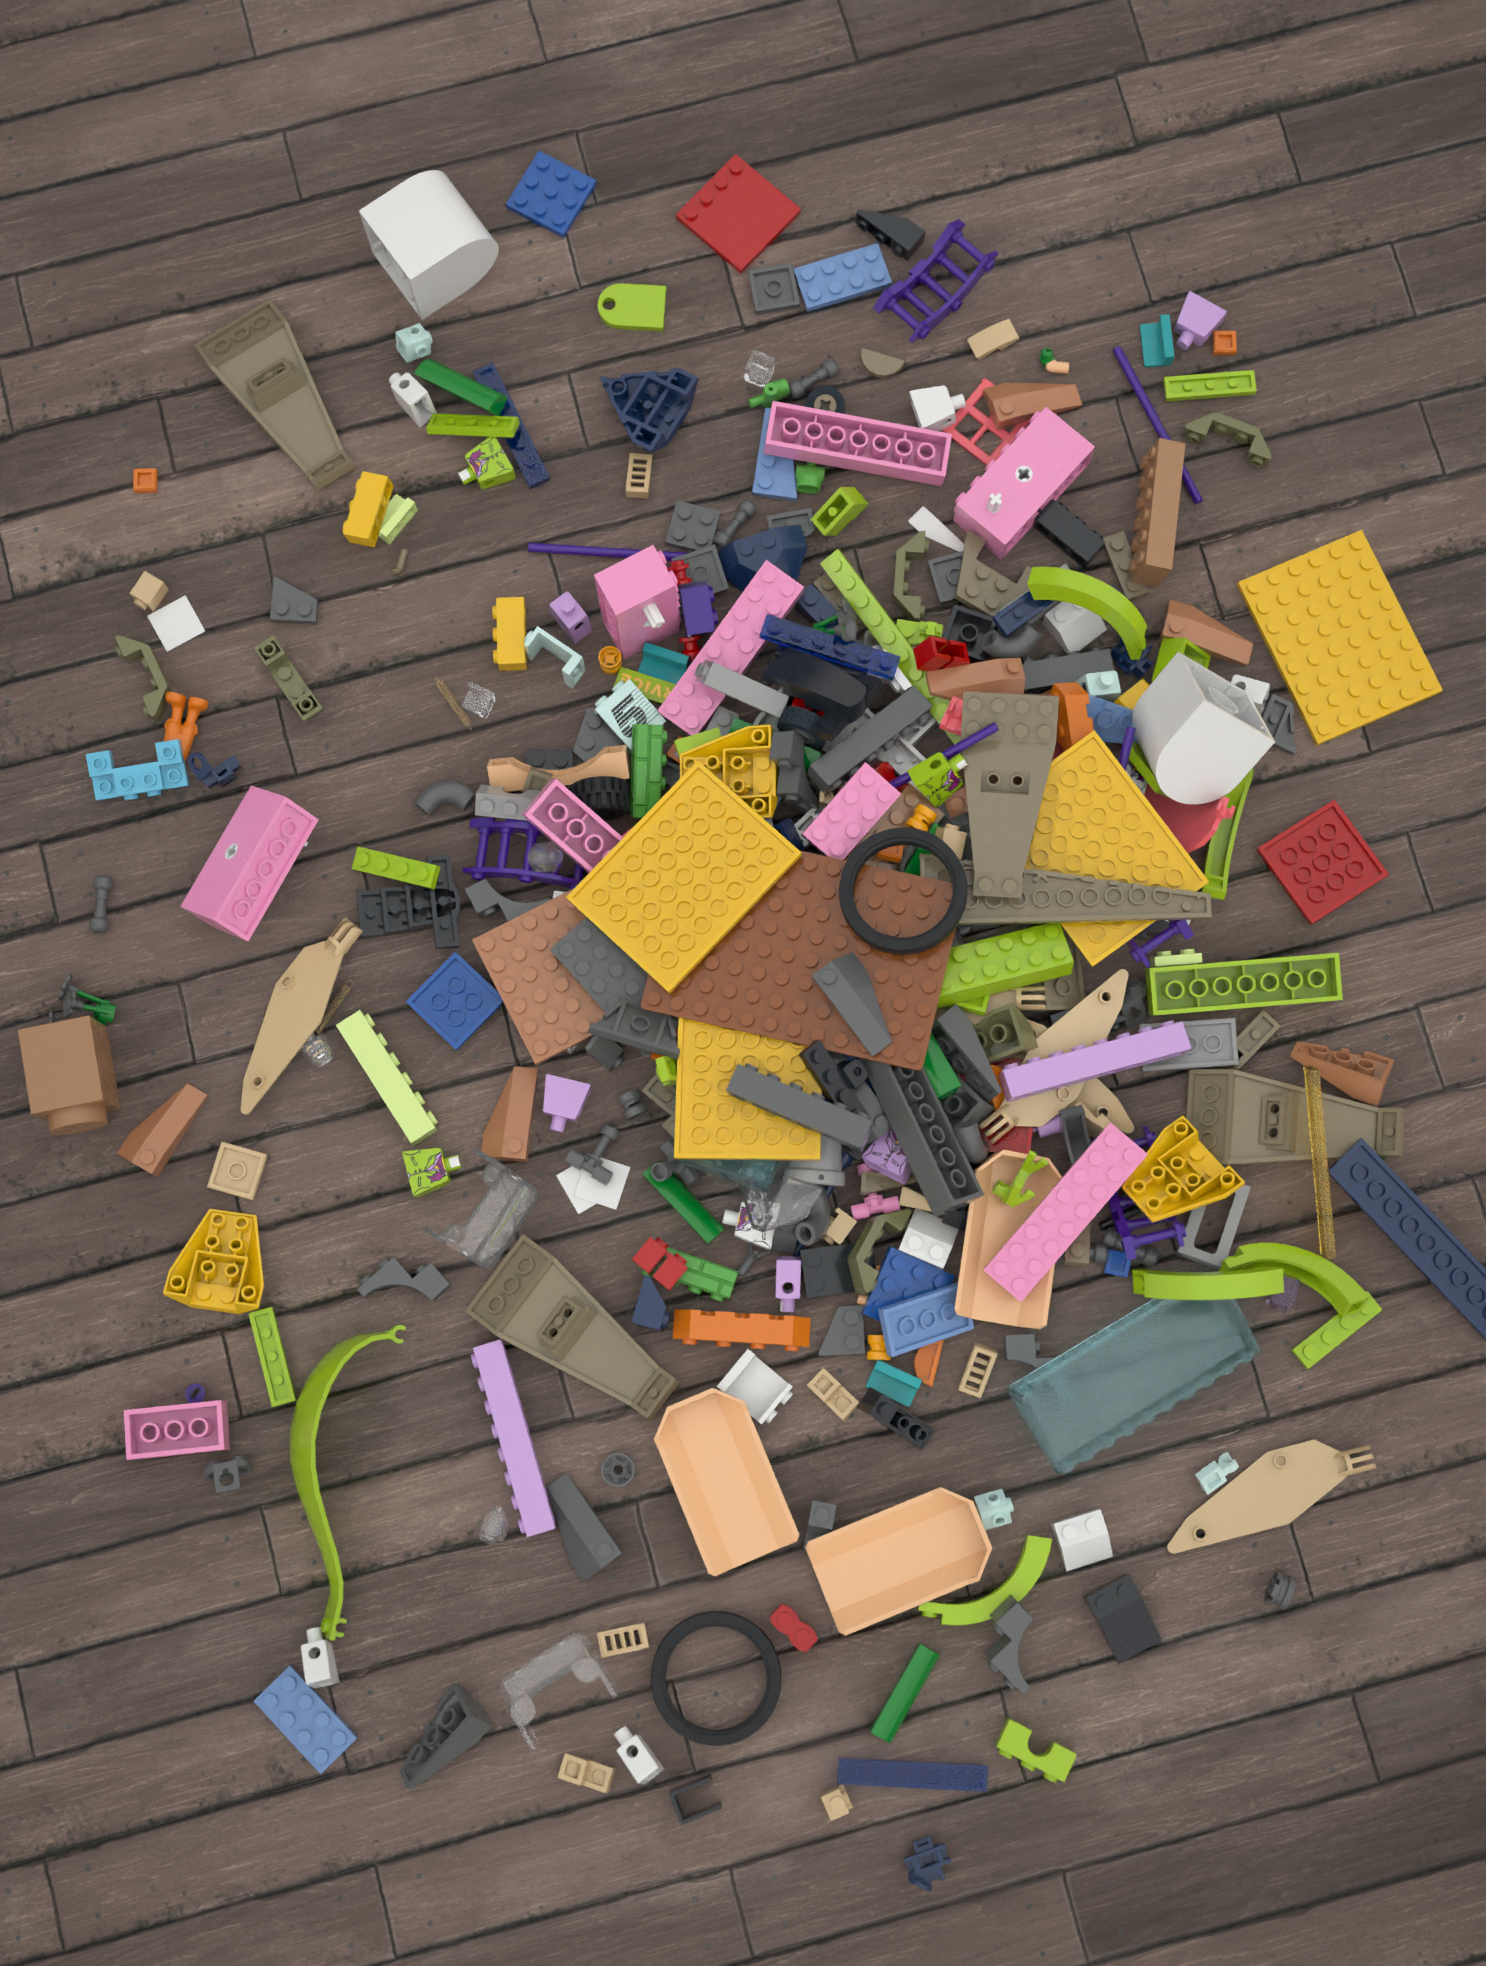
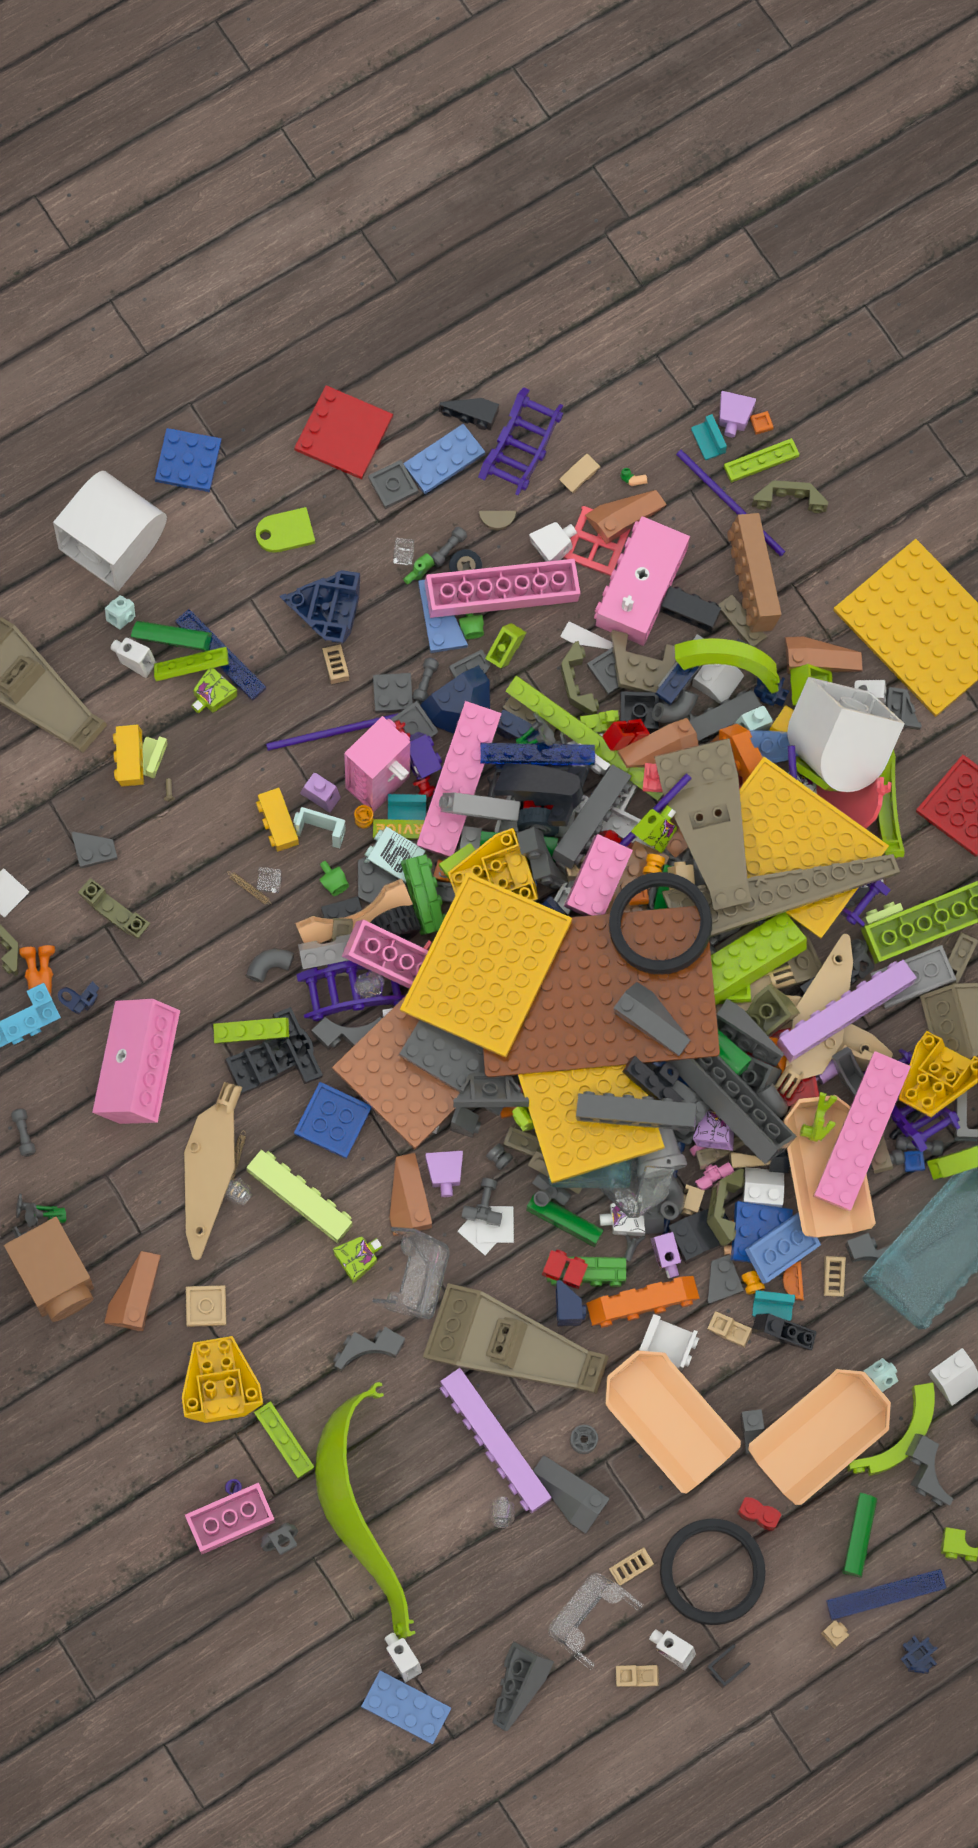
camera: 25 degrees left, 5 degrees down
none -> bright green piece [319,861,349,896]

